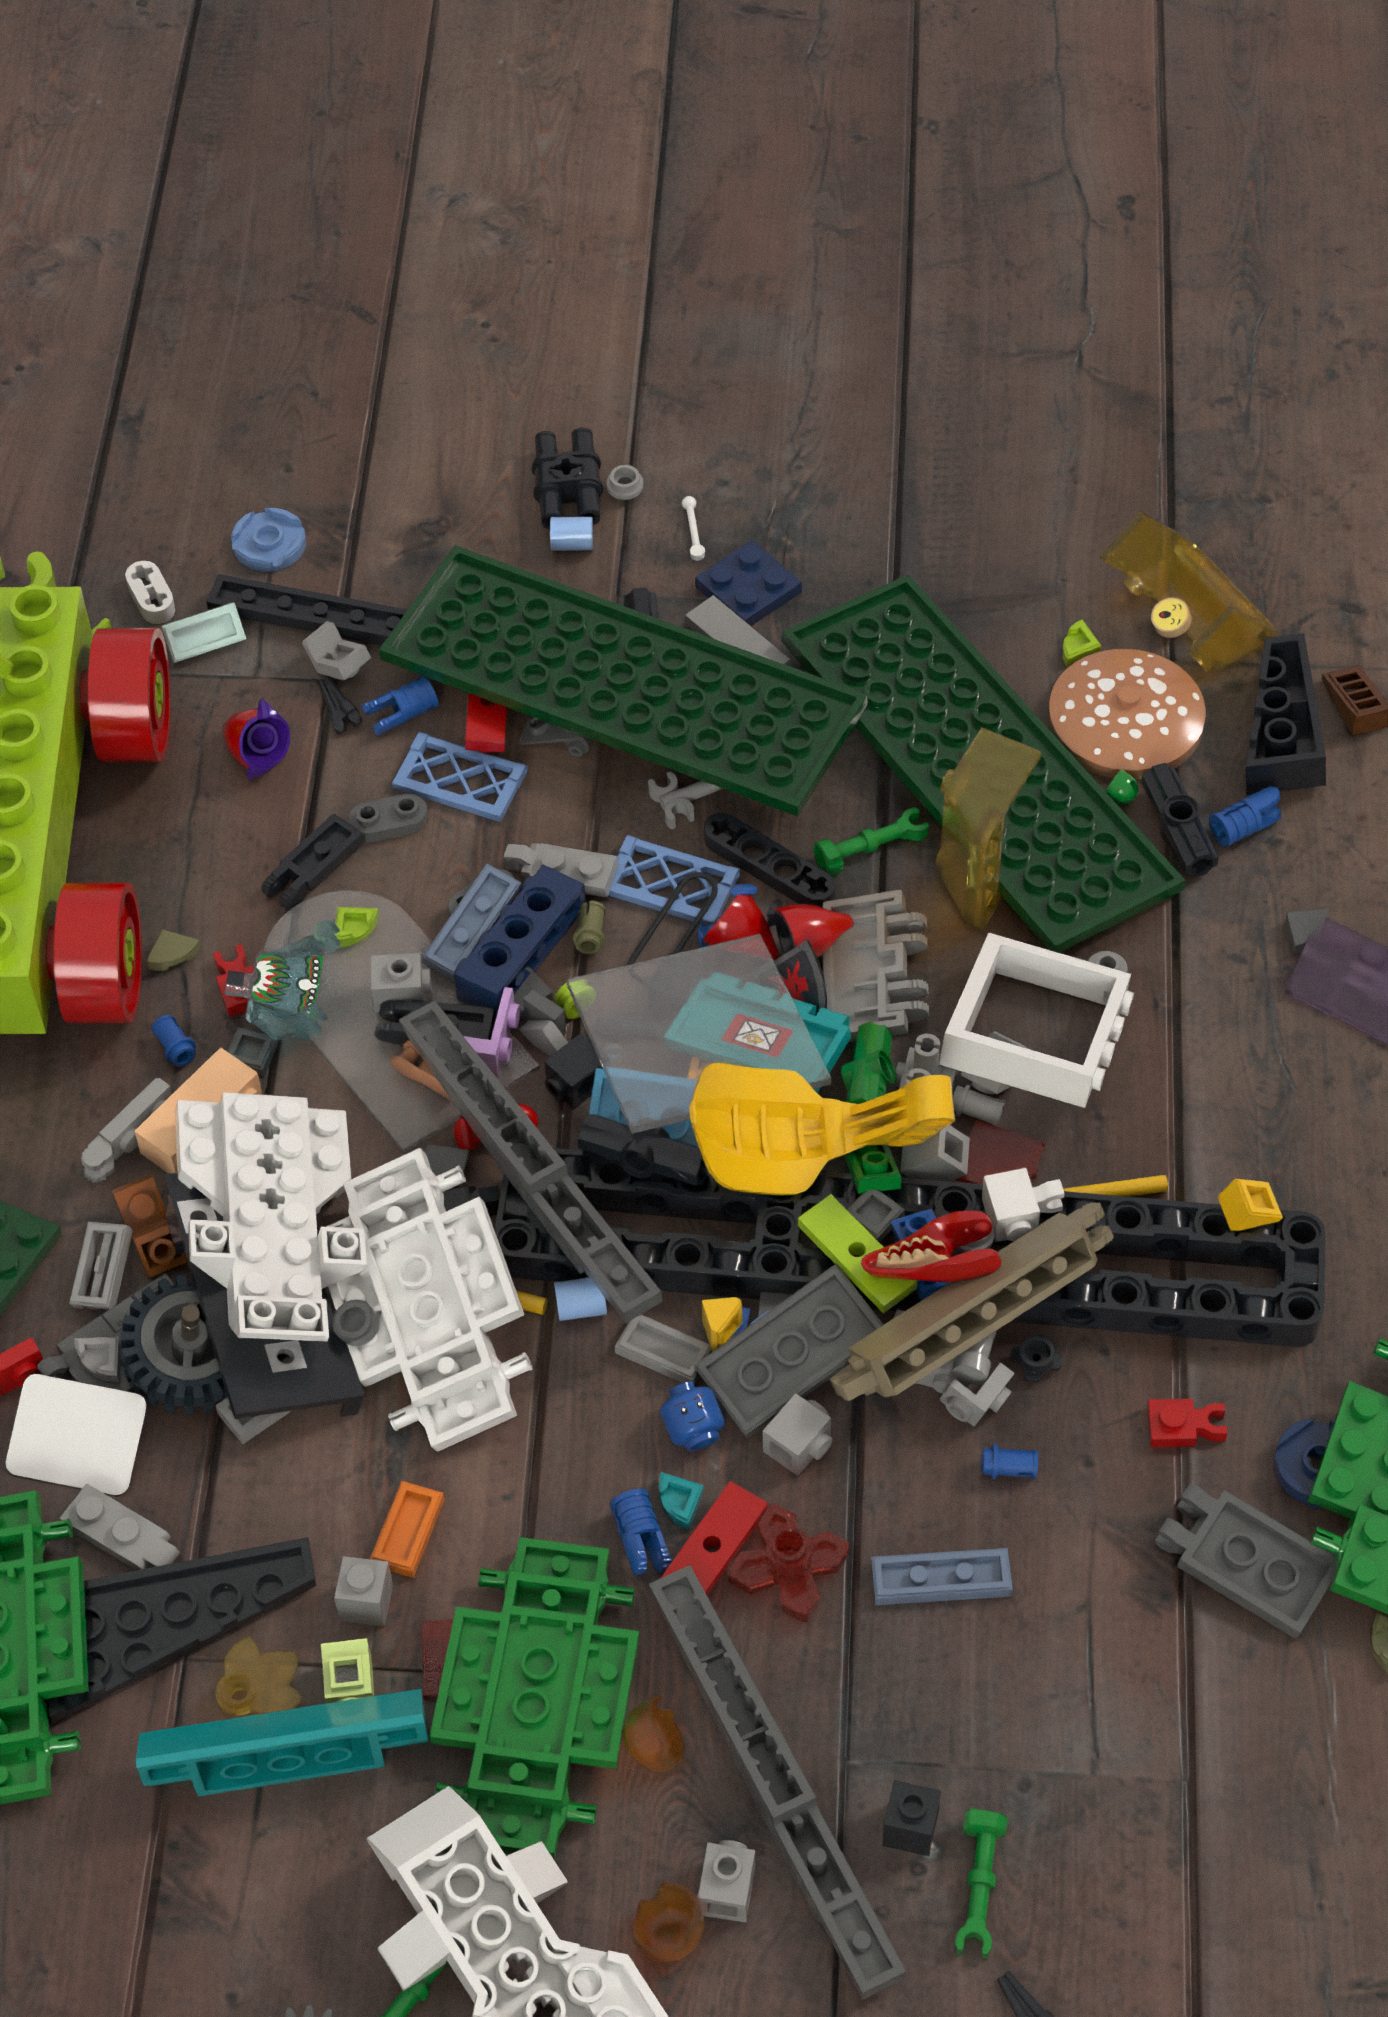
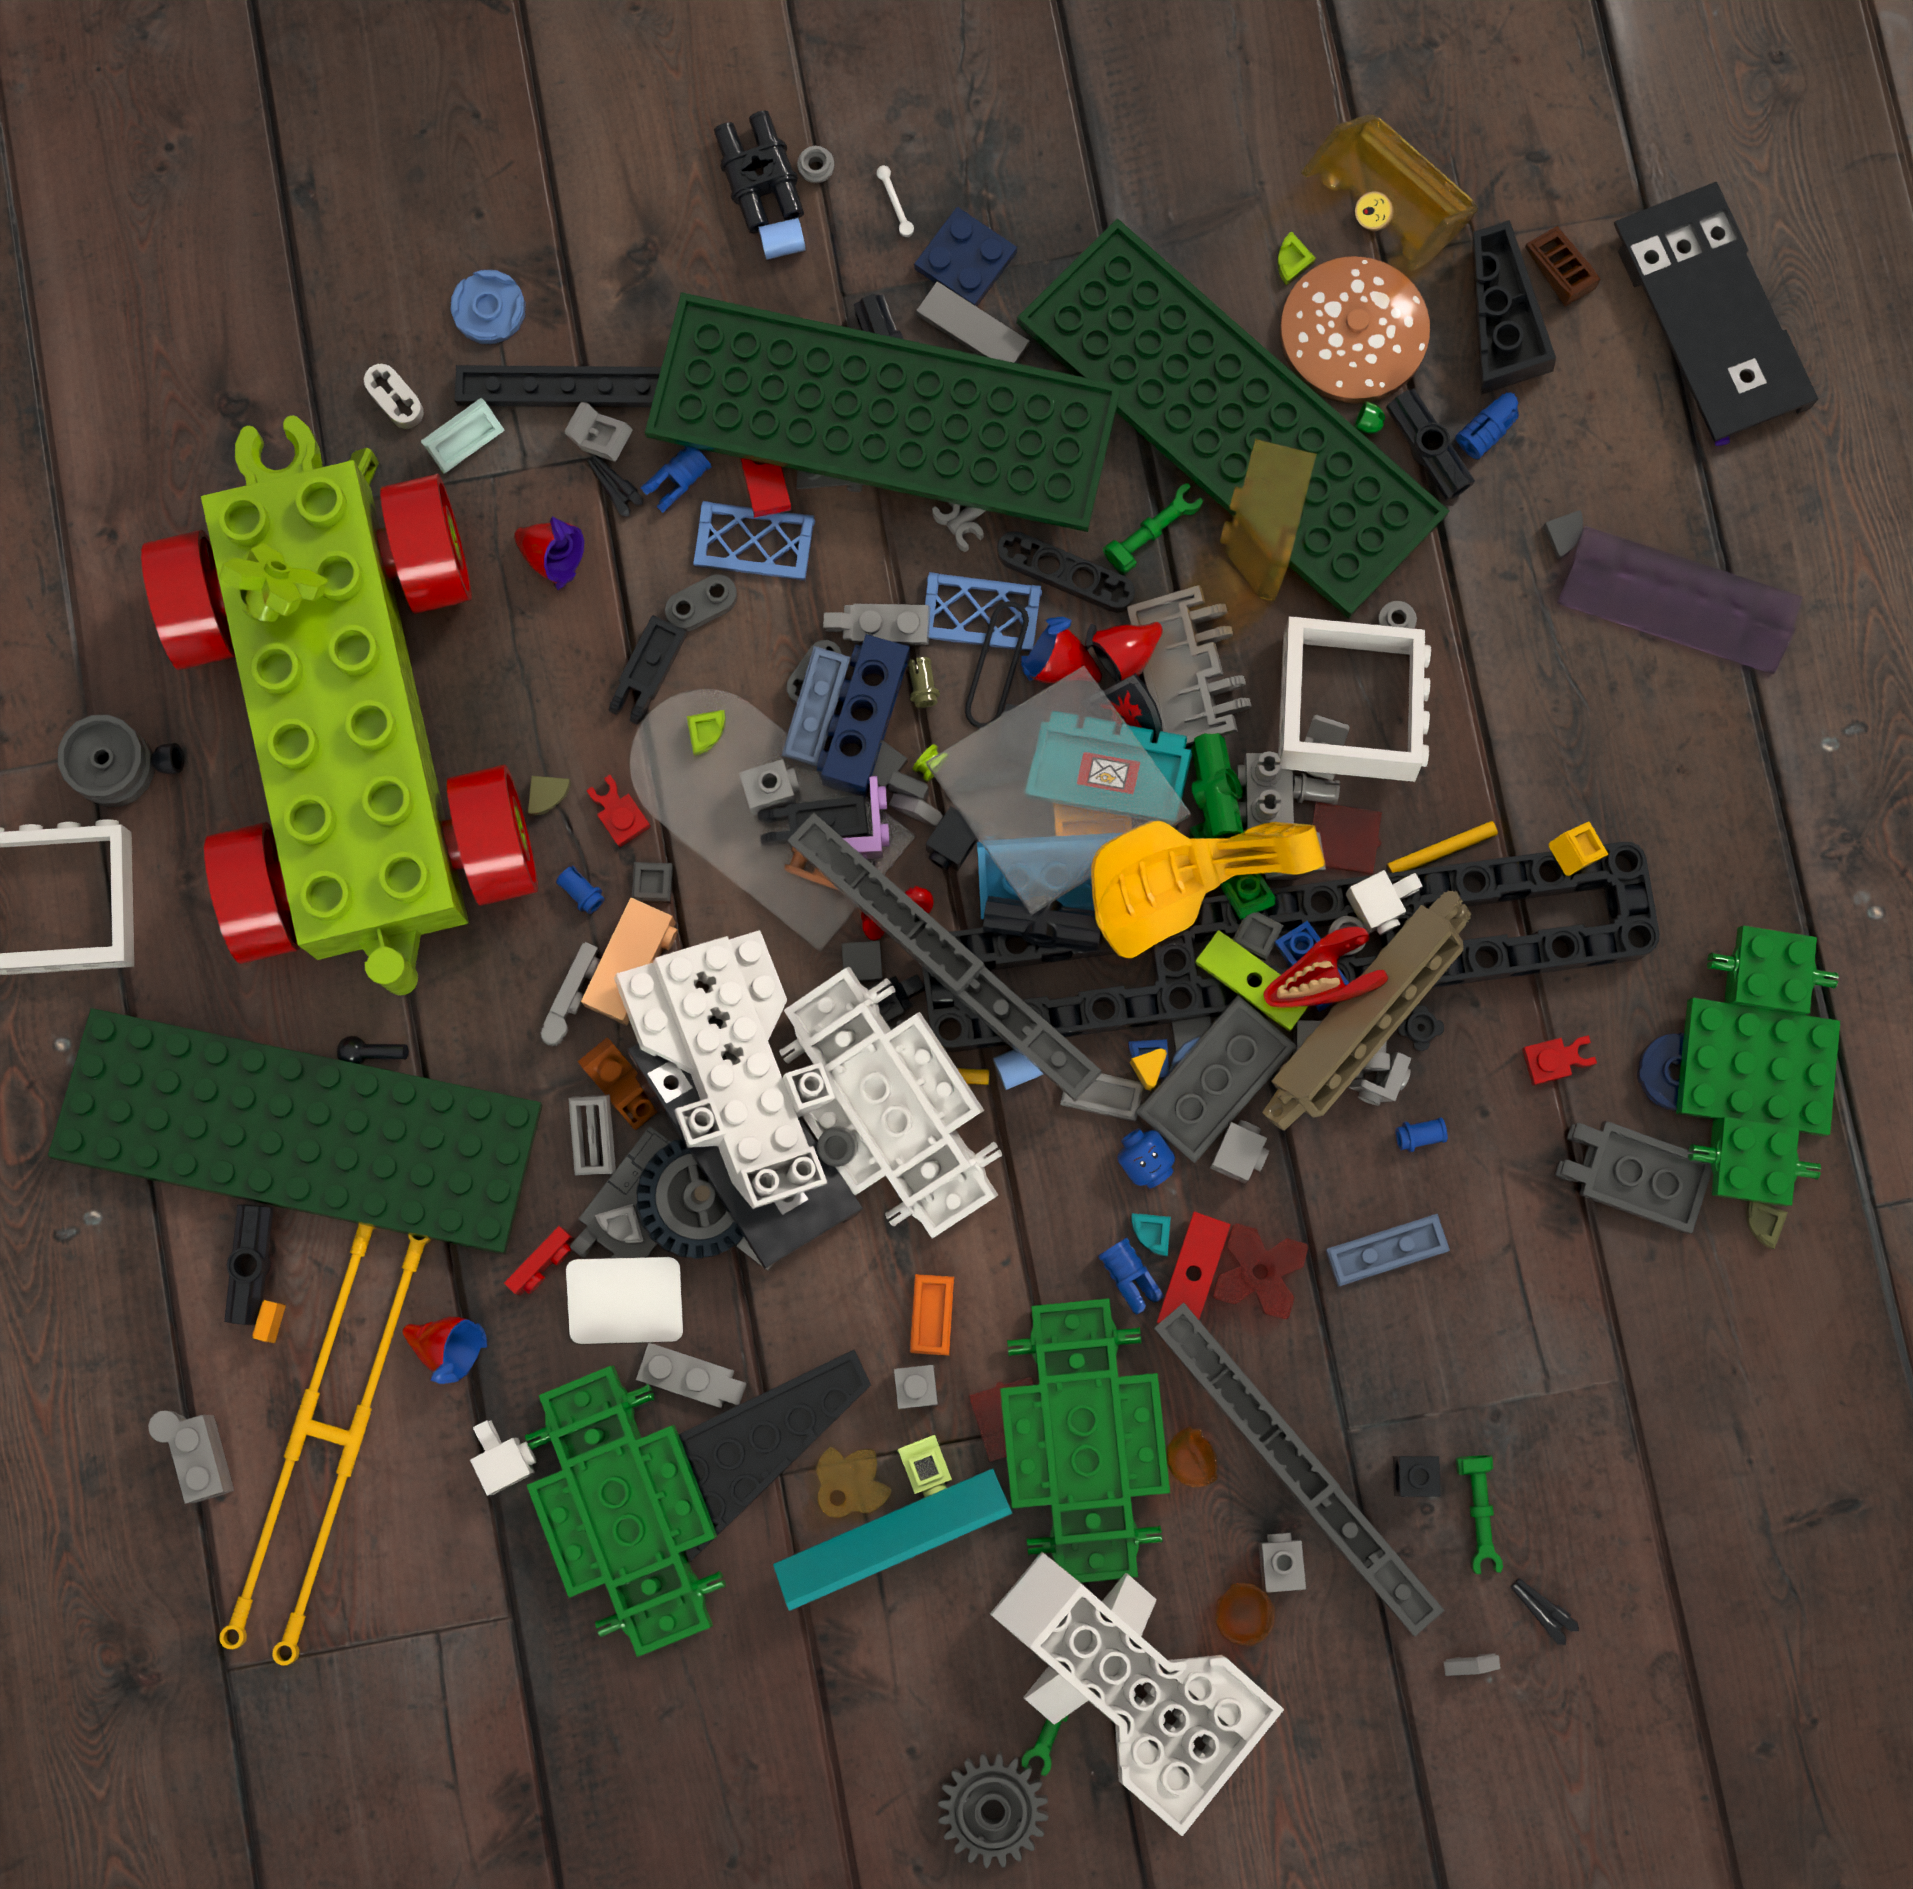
camera: 15 degrees left, 25 degrees up
clear light blue torso [225,920,340,1041] -> none

